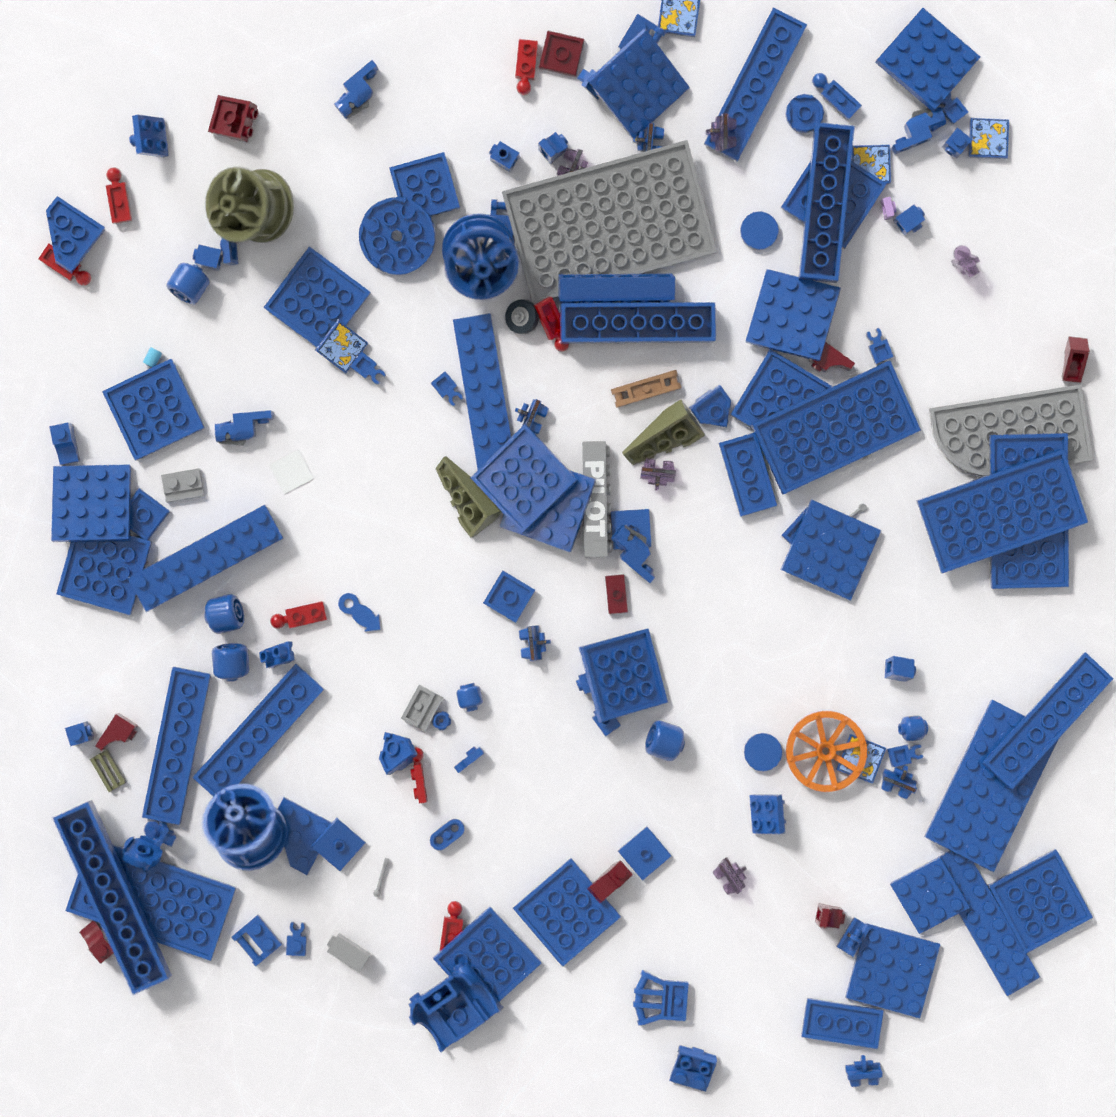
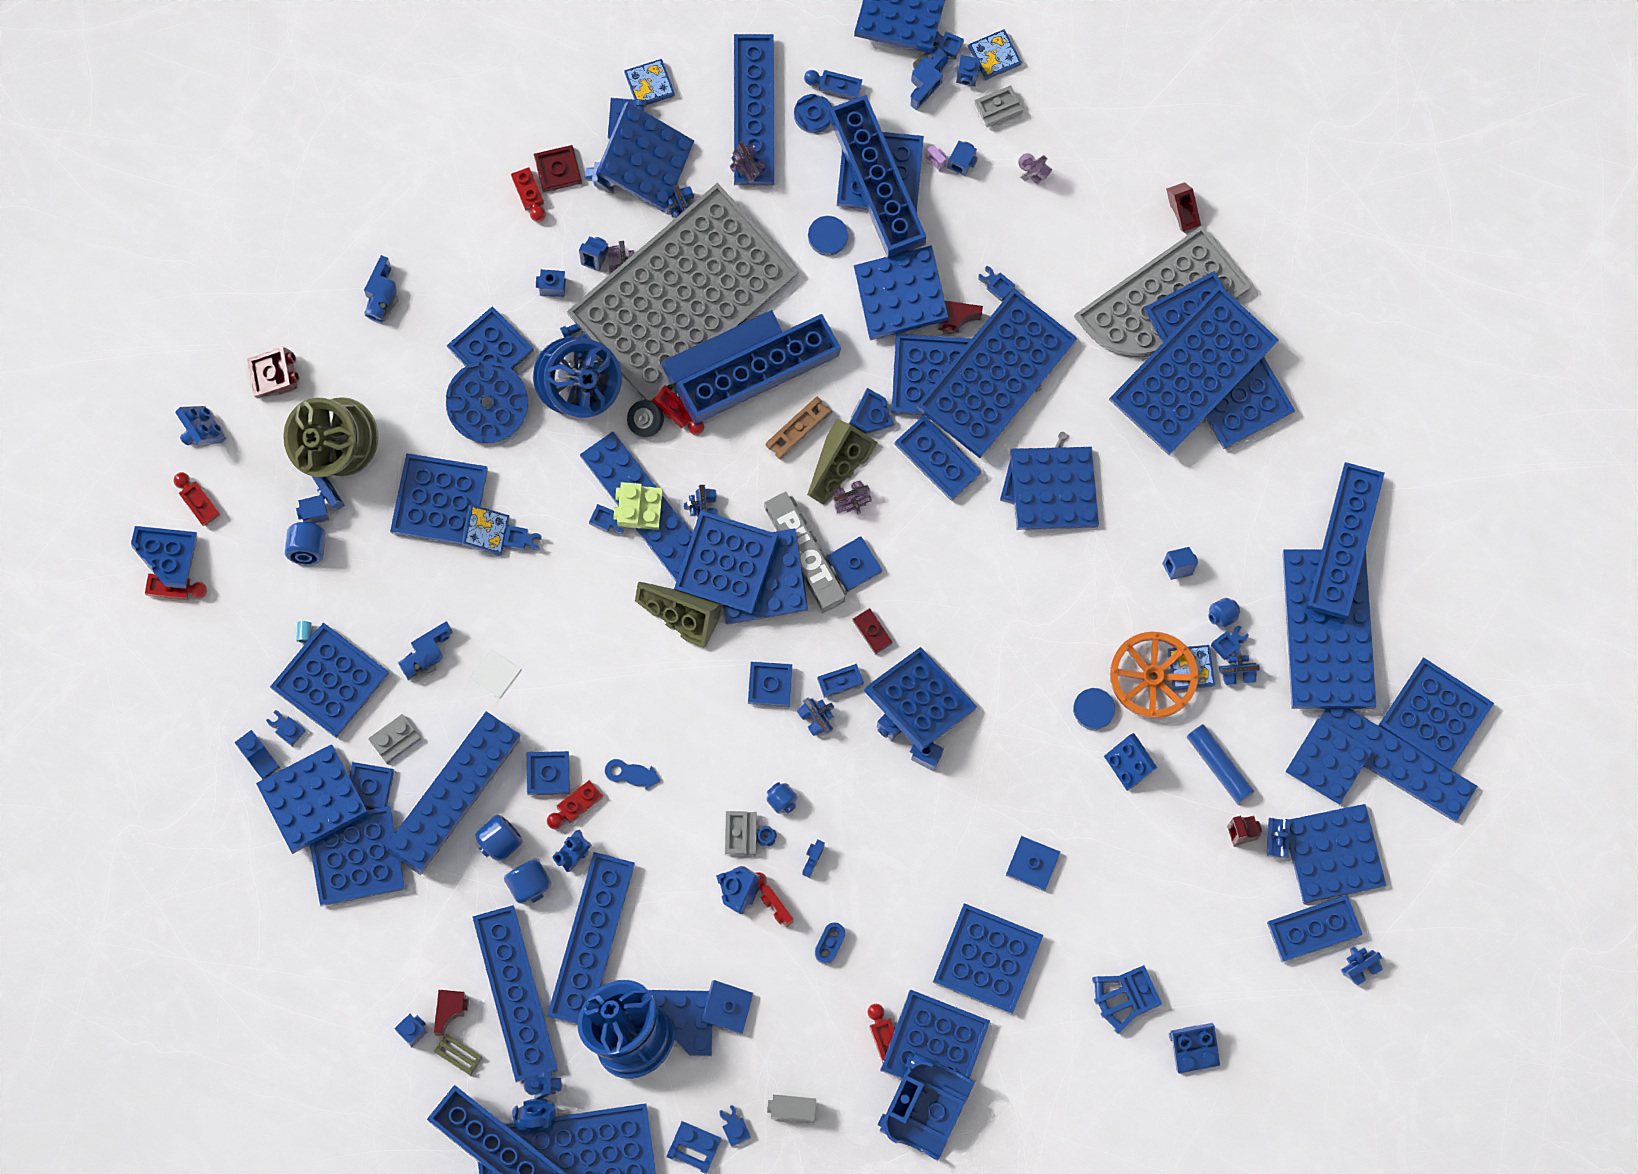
camera: 30 degrees left, 15 degrees down
light grey hinge [373,858,389,897] -> none
dark red arch [587,860,633,903] -> none
blue plate [611,525,655,583] -> none
blue head [645,720,685,761] -> none
clear purple hips [713,857,747,895] -> none
tile [851,145,891,184] -> none
none -> blue plate [266,710,306,747]
none -> blue plate [526,751,570,795]
none -> yellowish green plate [613,482,663,530]
none -> blue plate [817,664,864,698]
none -> light grey plate [974,85,1023,127]
none -> blue brick [1186,724,1255,804]

